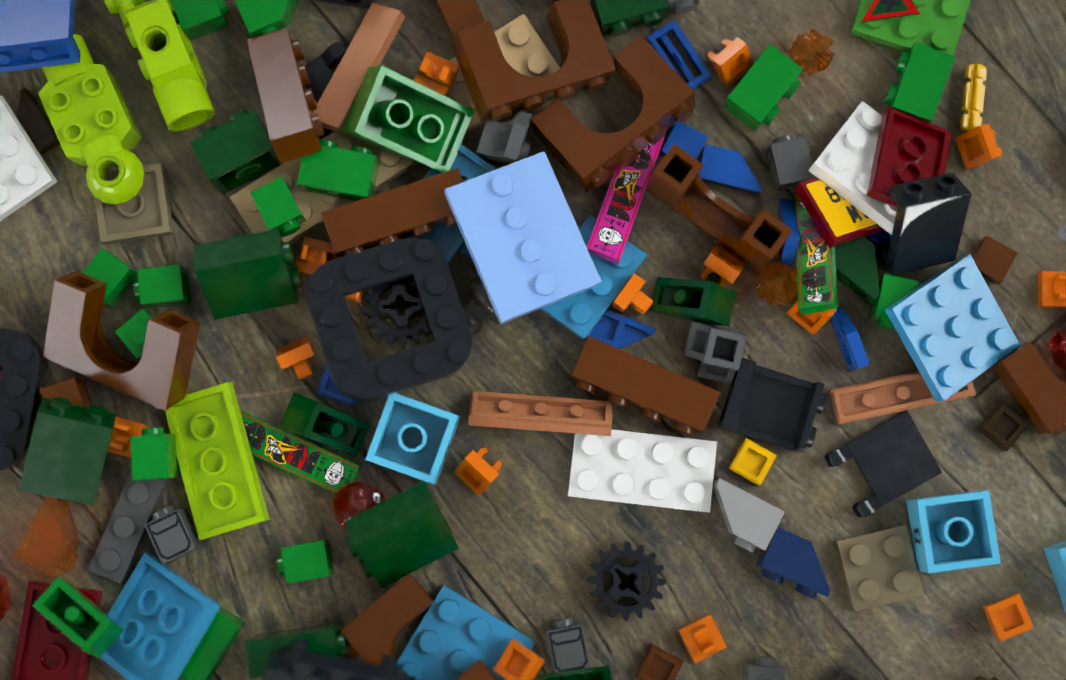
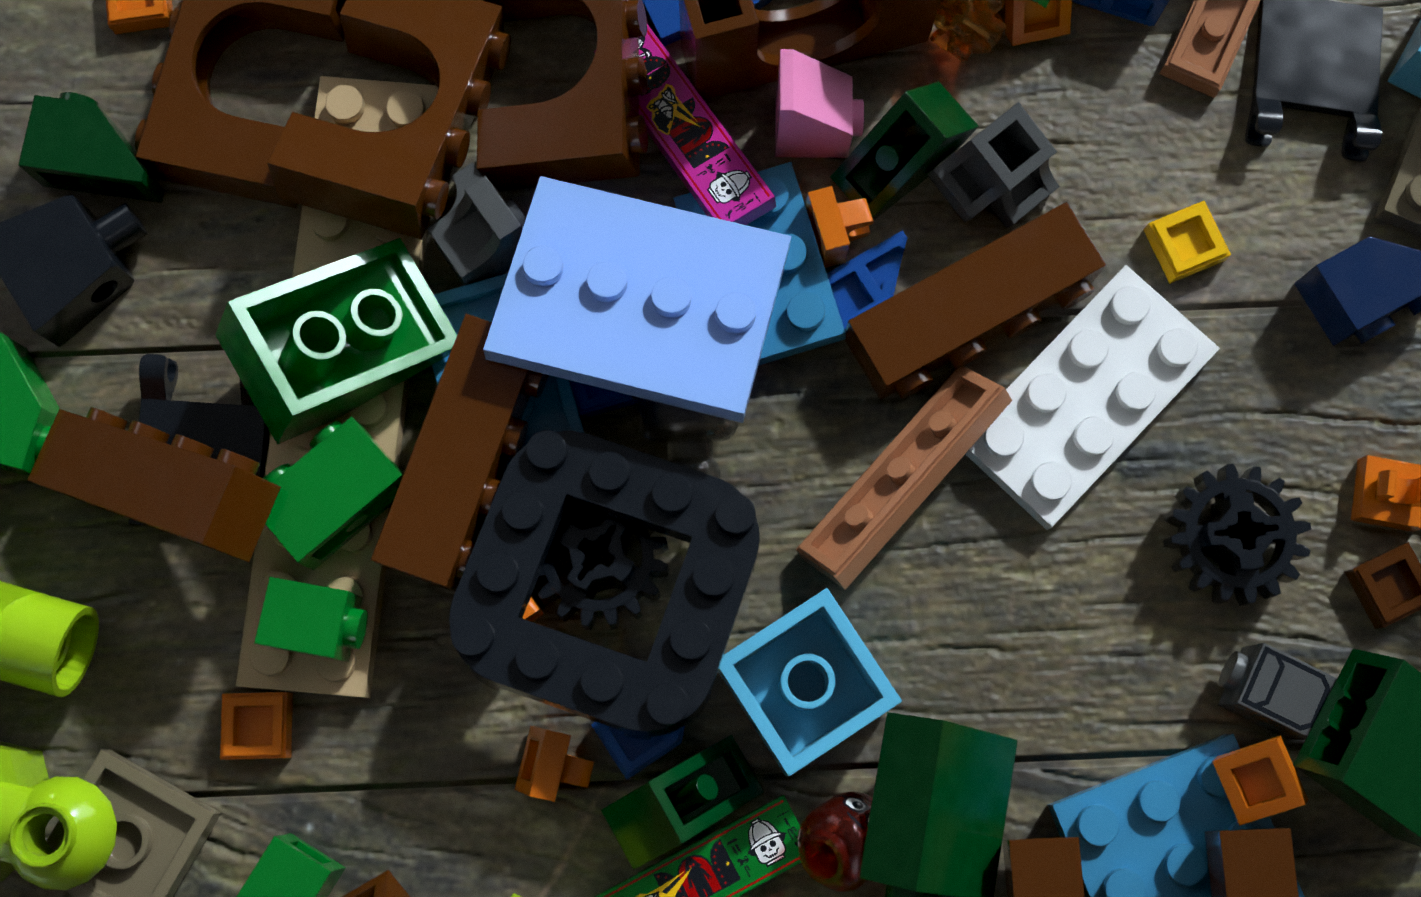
camera: 50 degrees left, 5 degrees down
dark green brick [190,109,285,195] -> none
dark green brick [194,228,303,320] -> none
orange tile [295,236,337,276] -> none
nougat tile [312,3,405,134] -> none
orange tile [413,51,460,97] -> none
orange tile [453,447,502,496] -> none
orange tile [701,243,746,287] -> none
light grey slope [713,478,785,553] -> none
black panel [717,358,827,453] -> none
none -> orange tile [220,692,293,760]
none -> bright pink slope [775,49,864,158]

